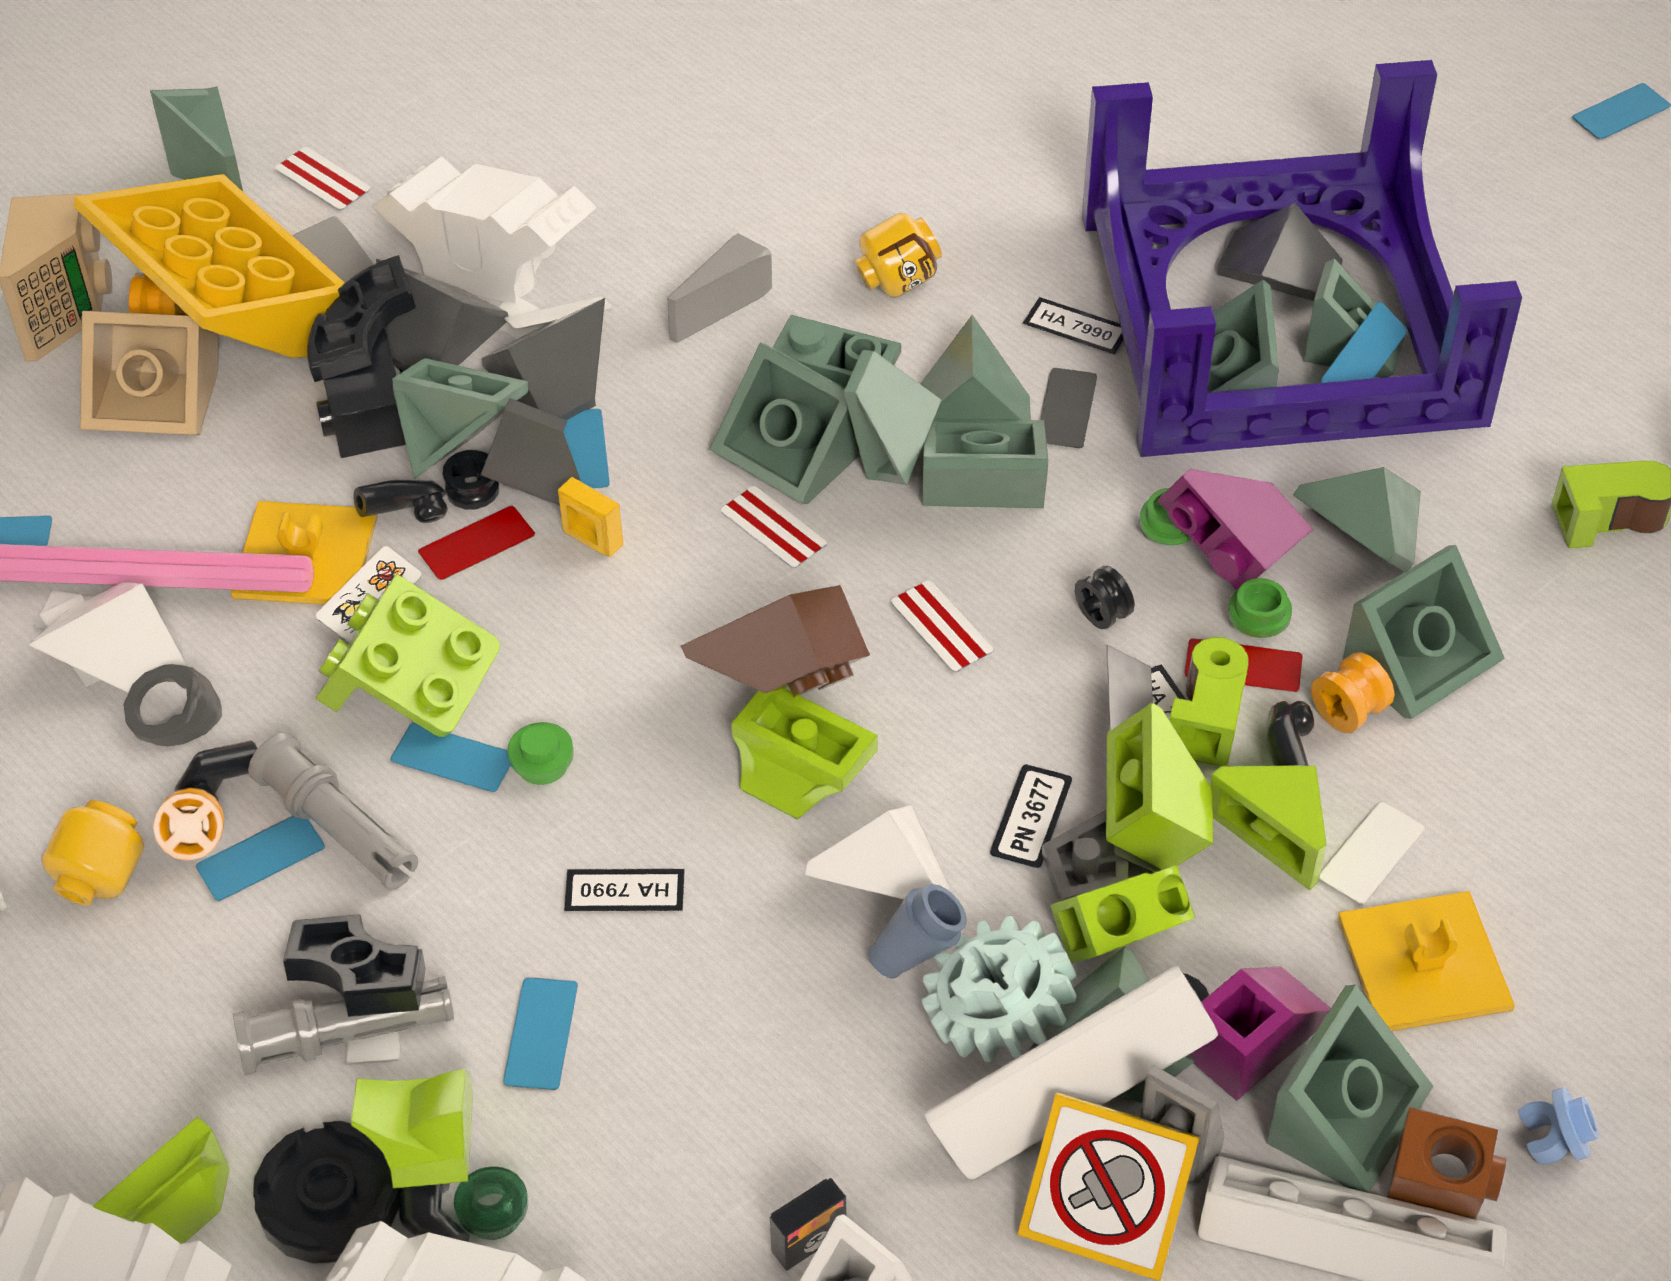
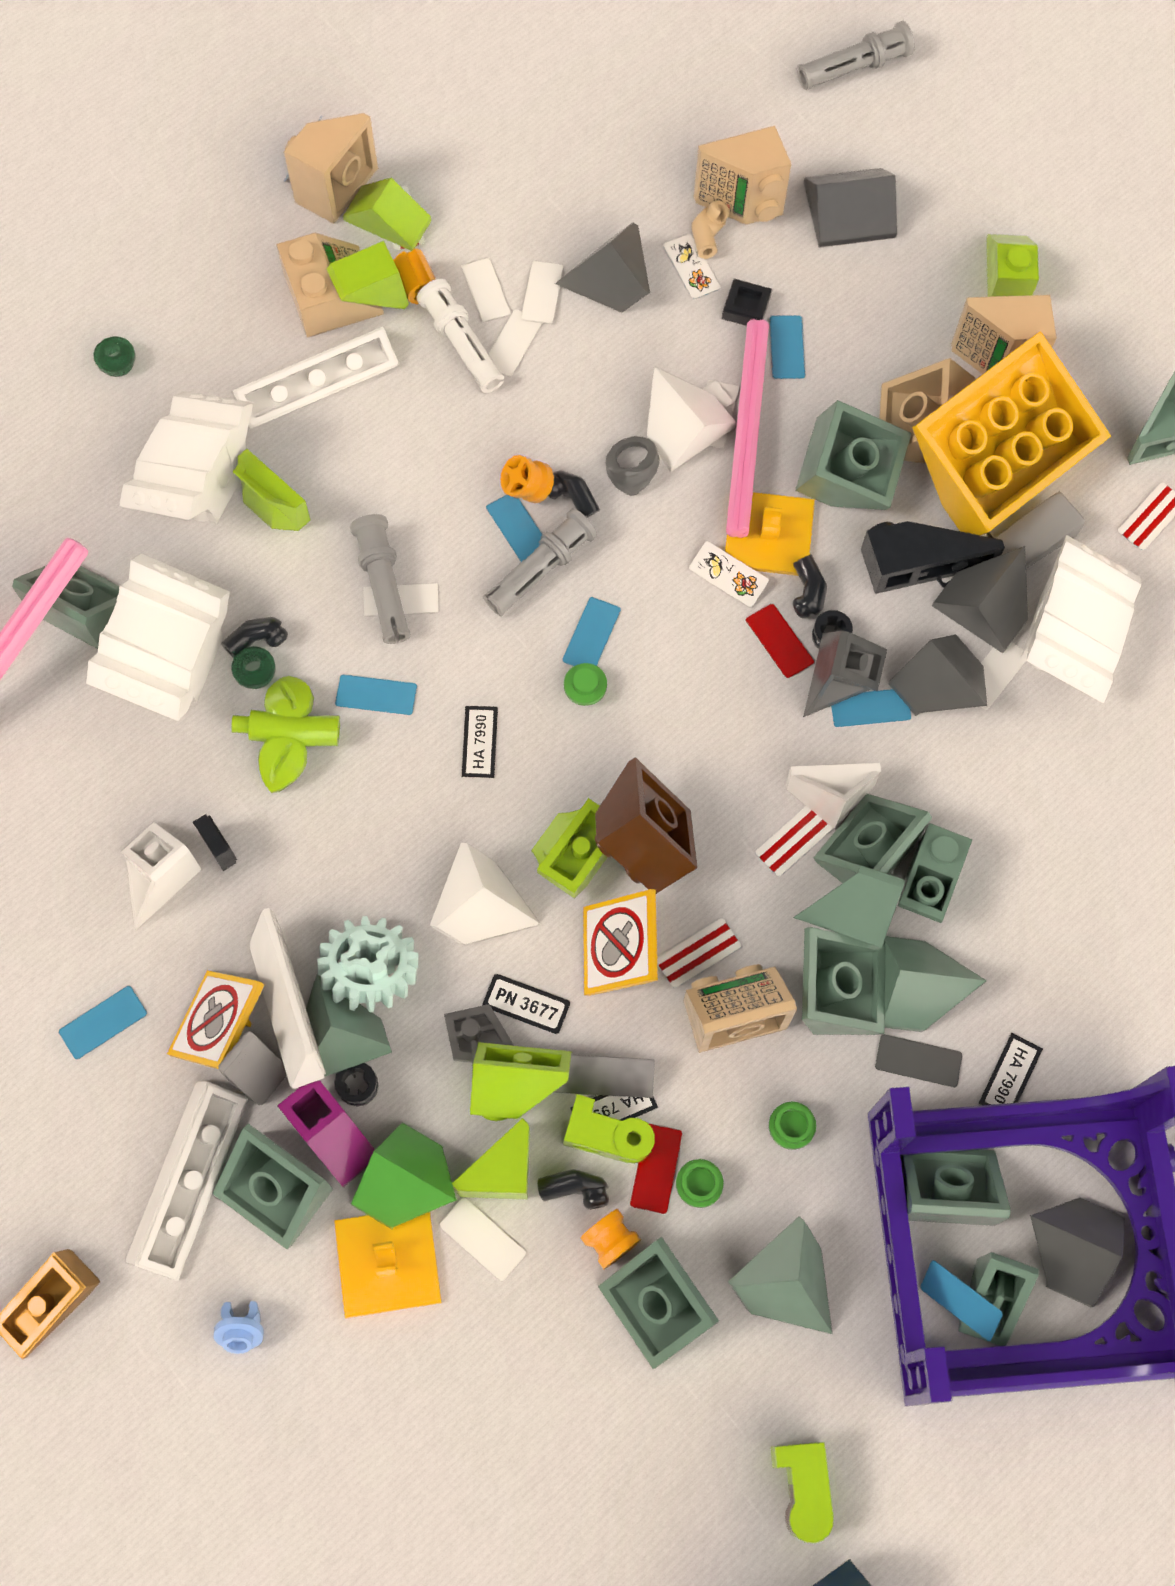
camera: 90 degrees right, 20 degrees up
yellow head [41,800,144,906] -> none
black tile [253,1121,400,1264] -> none
black tile [283,914,426,1017] -> none
black tile [307,255,416,382] -> none
lime bracket [315,574,500,737] -> none
lime slope [351,1069,473,1188] -> none
sand green slope [392,358,528,479] -> none
white sticker [504,297,613,329] -> none
yellow tile [558,477,624,557] -> none
light grey slope [667,233,772,343] -> none
yellow head [854,213,942,298] -> none
sand blue cone [868,884,967,979] -> none
lime leg [1050,865,1196,963] -> none
black bush [1074,565,1135,629] -> none
slope [1157,469,1313,590] -> none
dark orange brick [1387,1107,1506,1219] -> none
none -> lime plant [231,676,340,793]
none -> bright green slope [351,1123,456,1229]
none -> piece [583,889,658,996]
none -> tan slope [683,964,797,1053]
none -> white slope [786,763,881,830]
none -> sand green slope [795,400,911,510]

